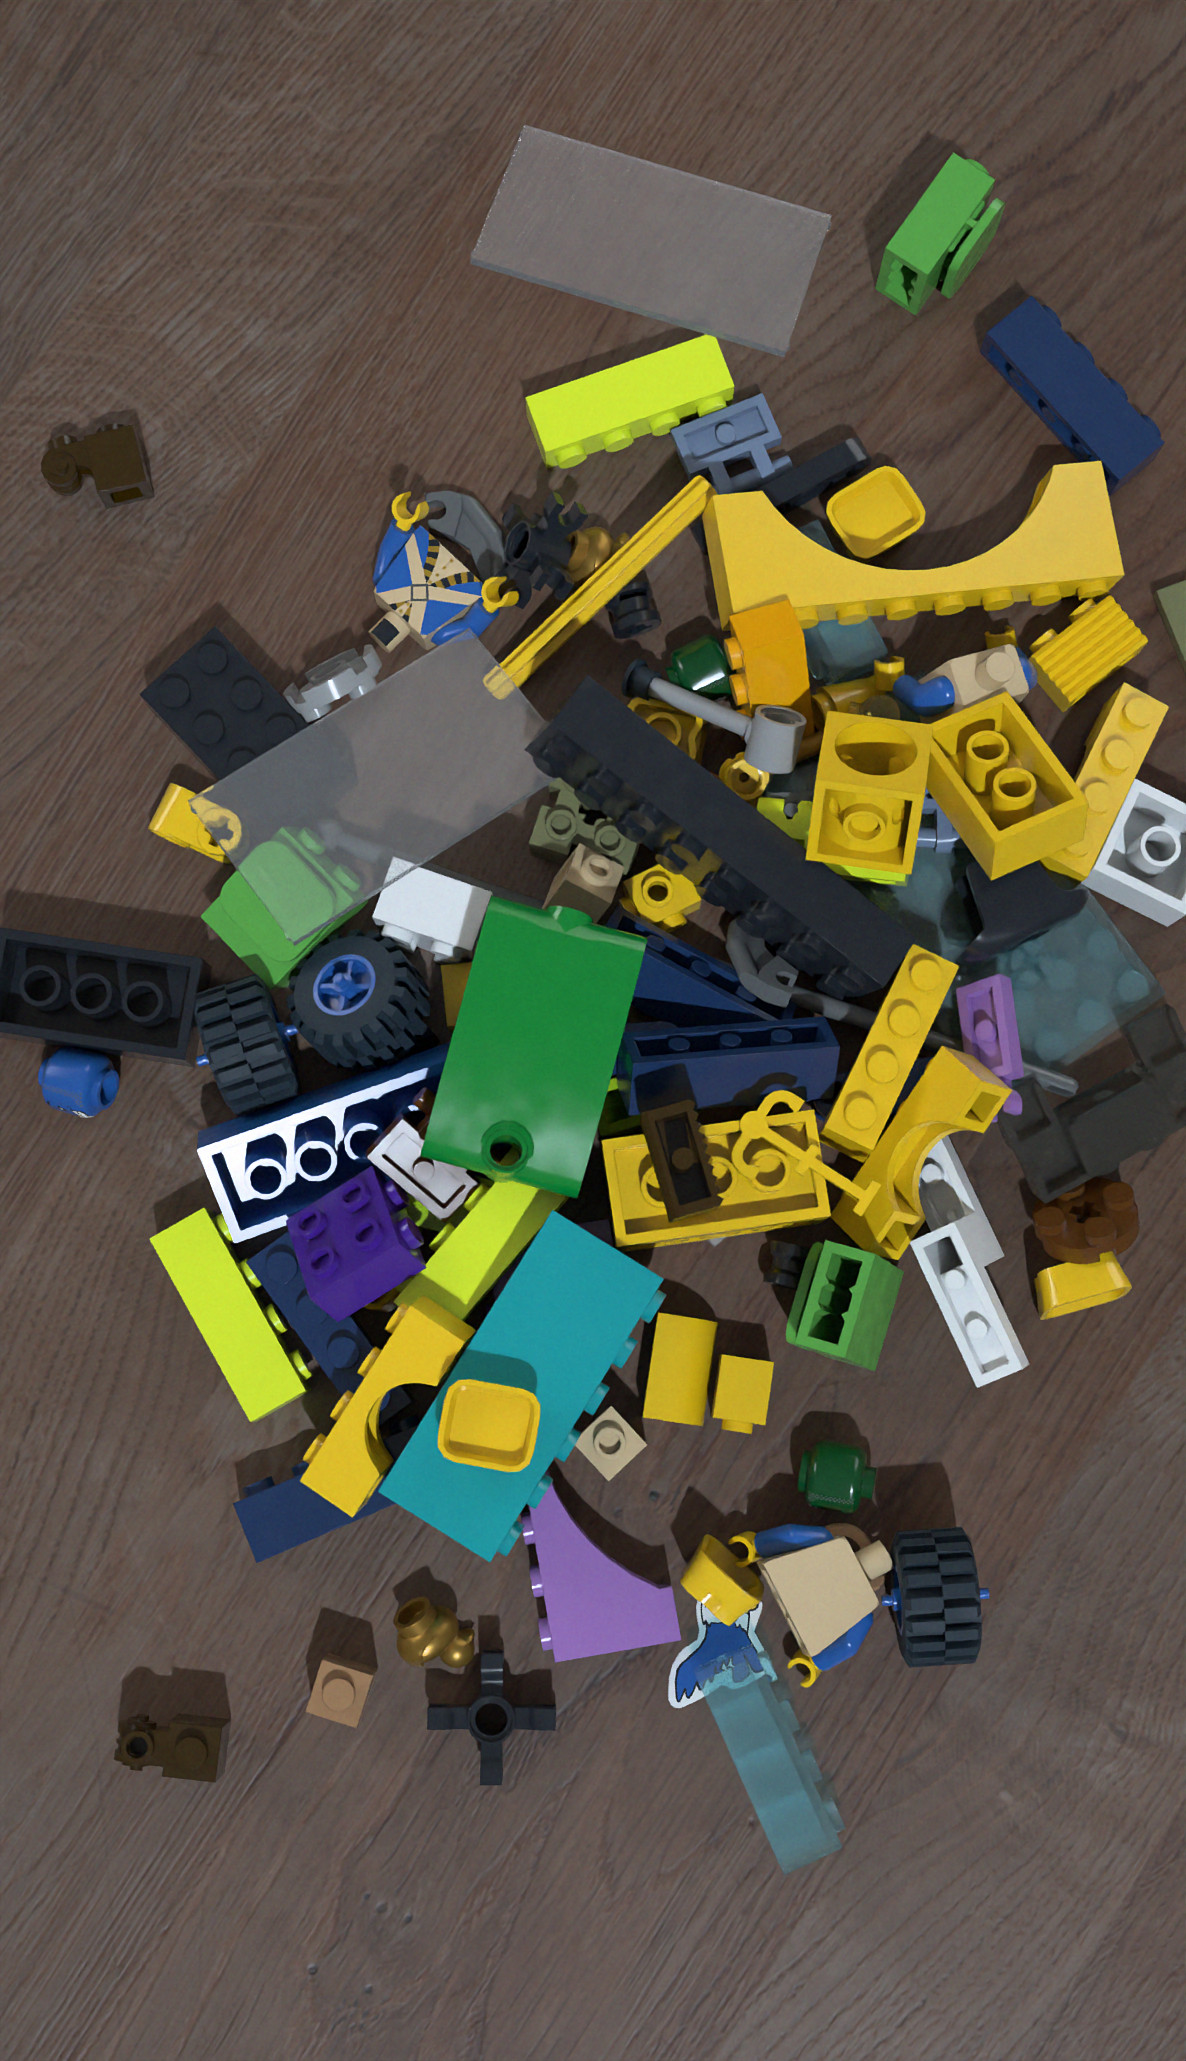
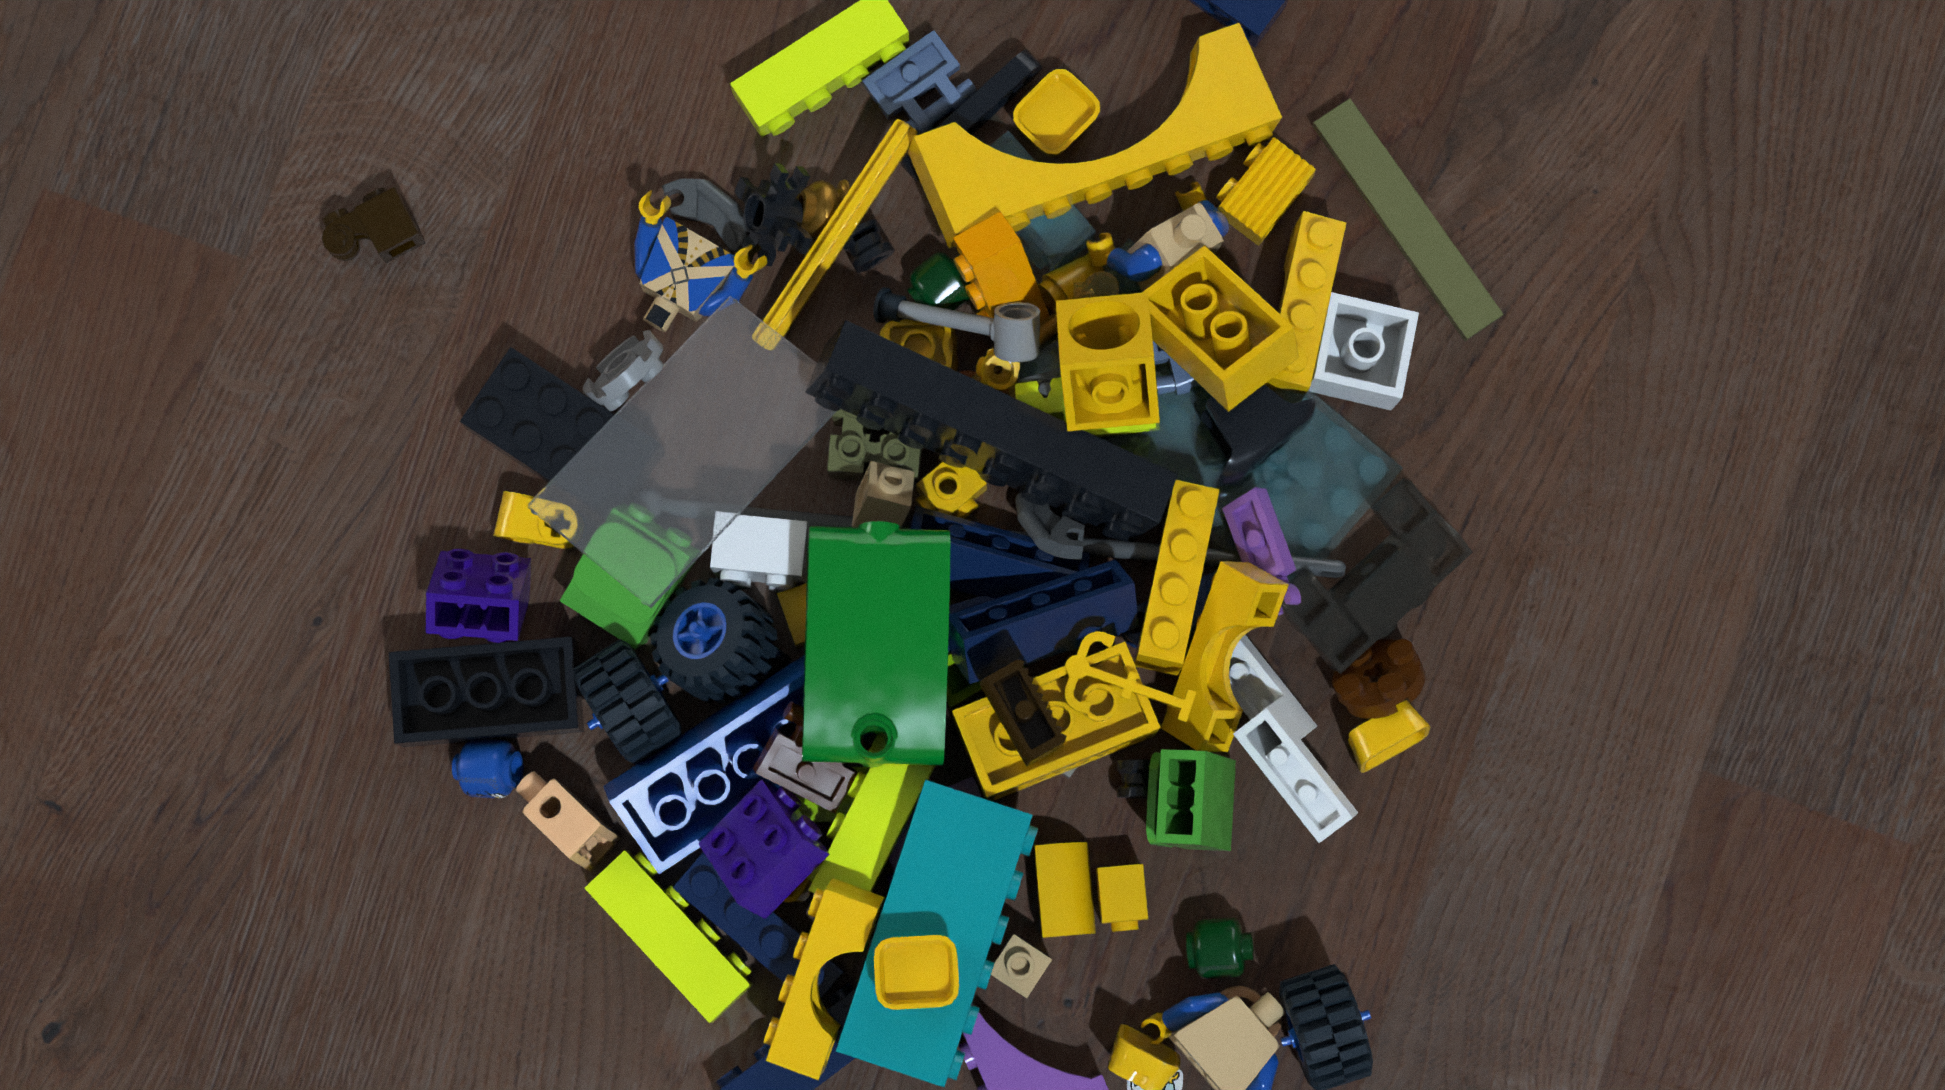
camera: 15 degrees left, 0 degrees up
none -> dark purple brick [426,549,531,643]
none -> light nougat torso [516,771,621,871]

